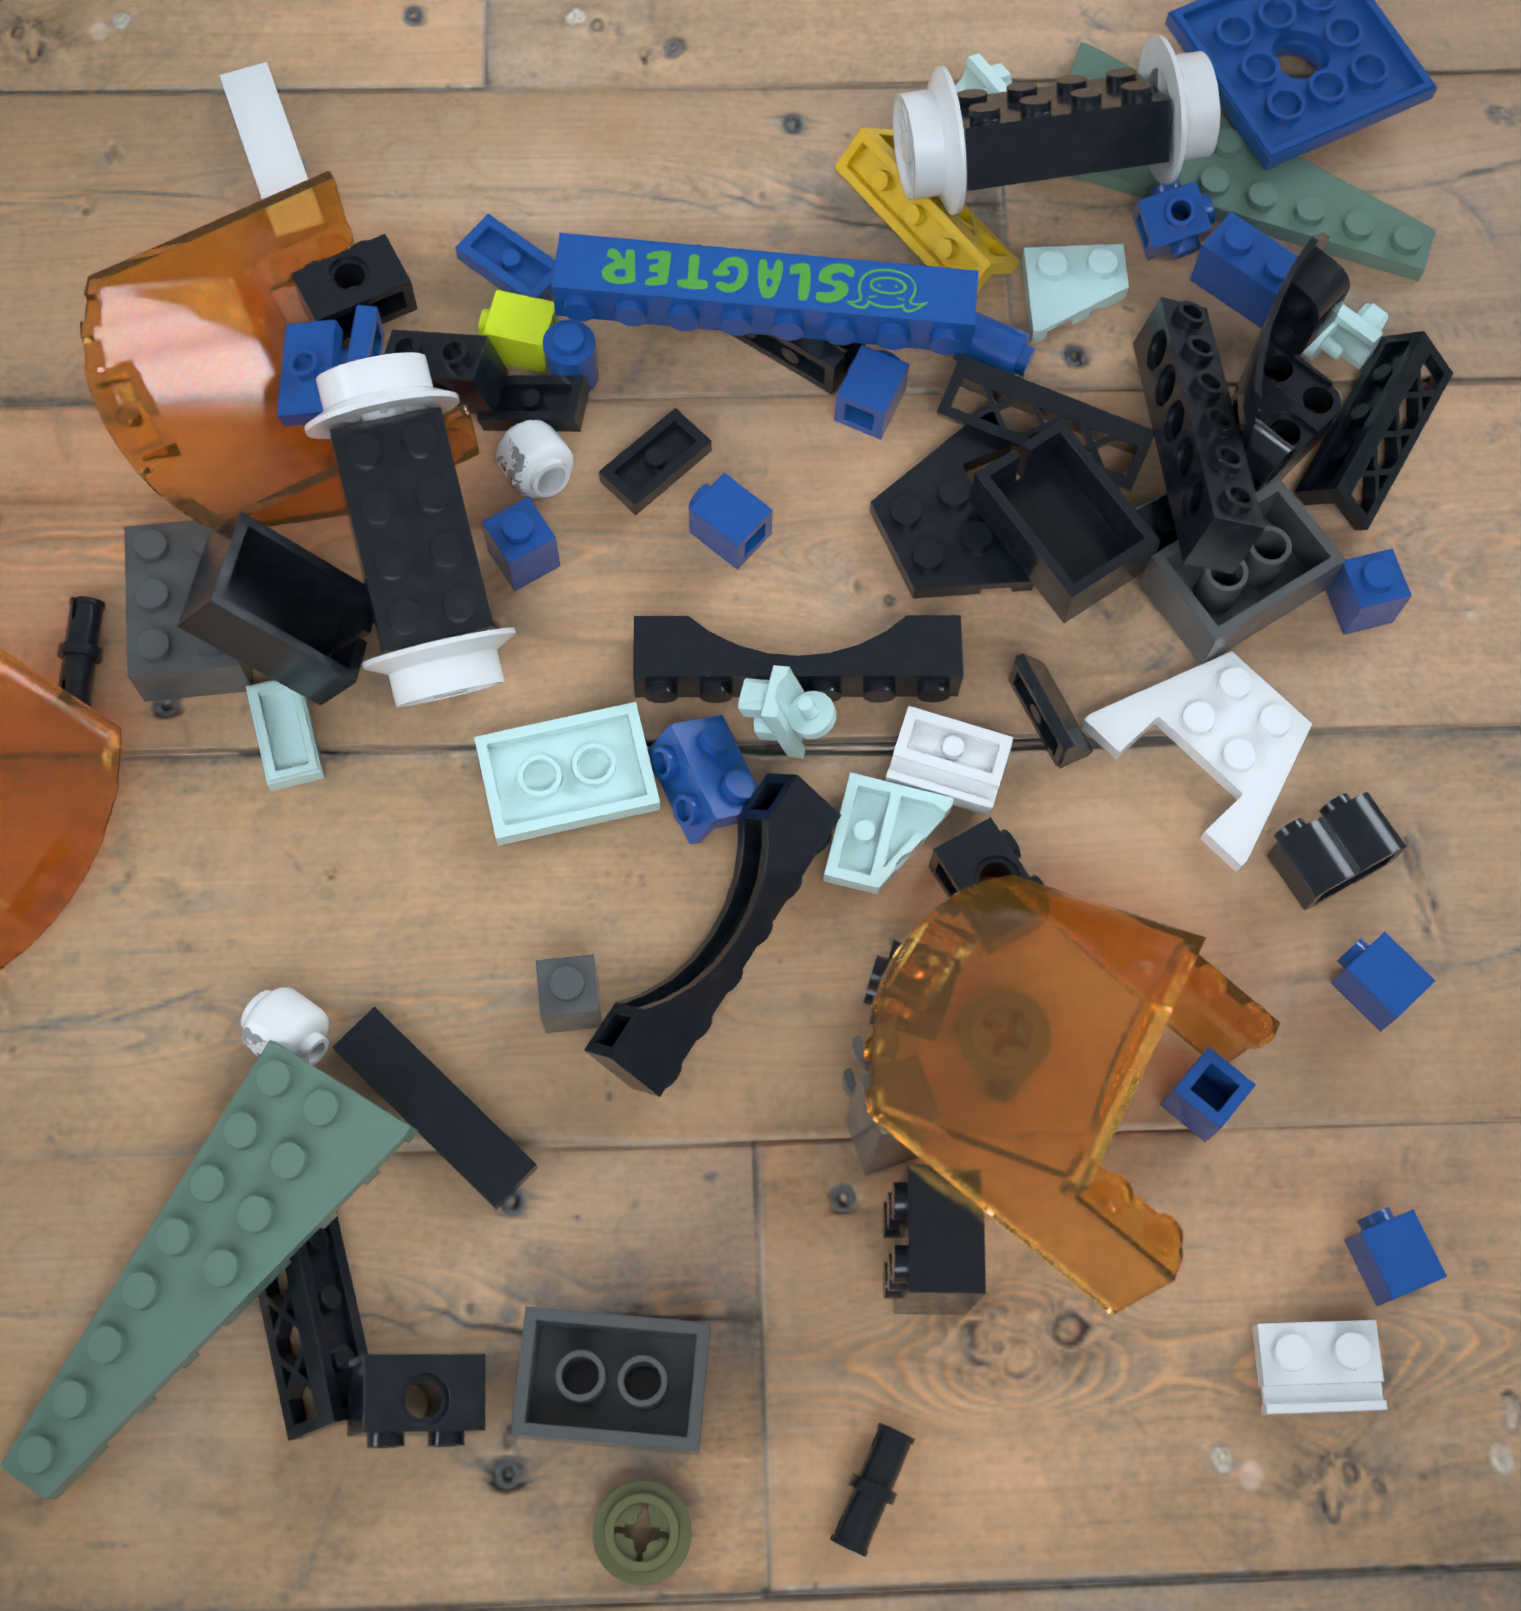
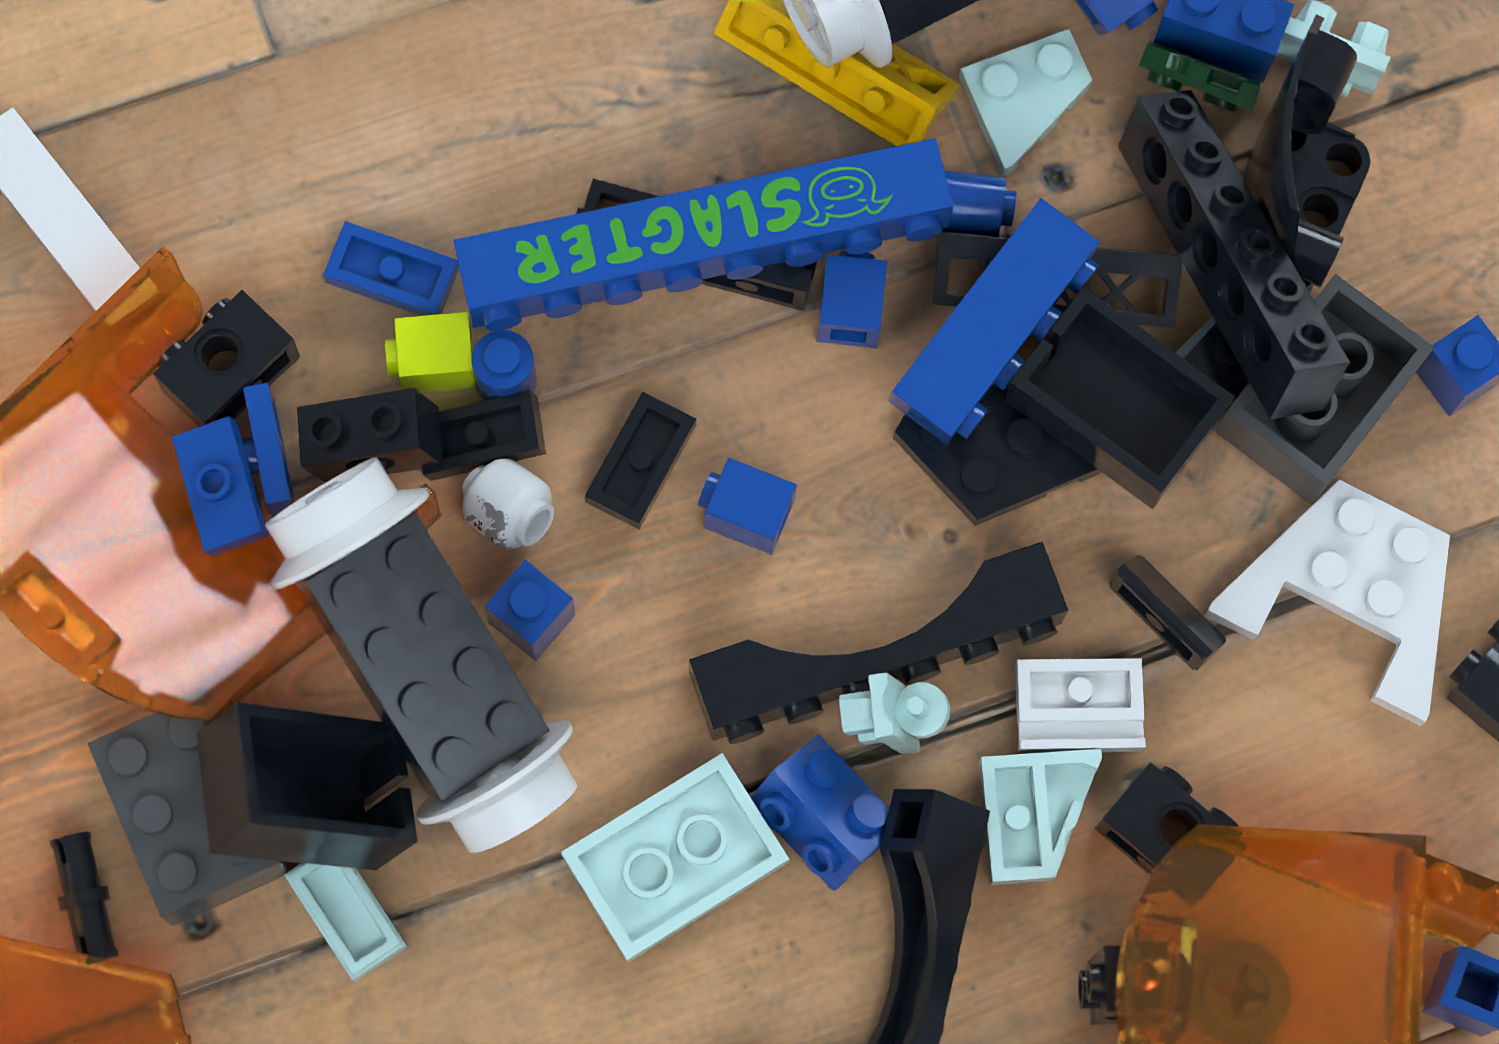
camera: 20 degrees left, 5 degrees up
black fence [1295,331,1453,531] -> none
none -> blue brick [888,198,1100,445]
none -> dark green wing [1139,40,1260,112]

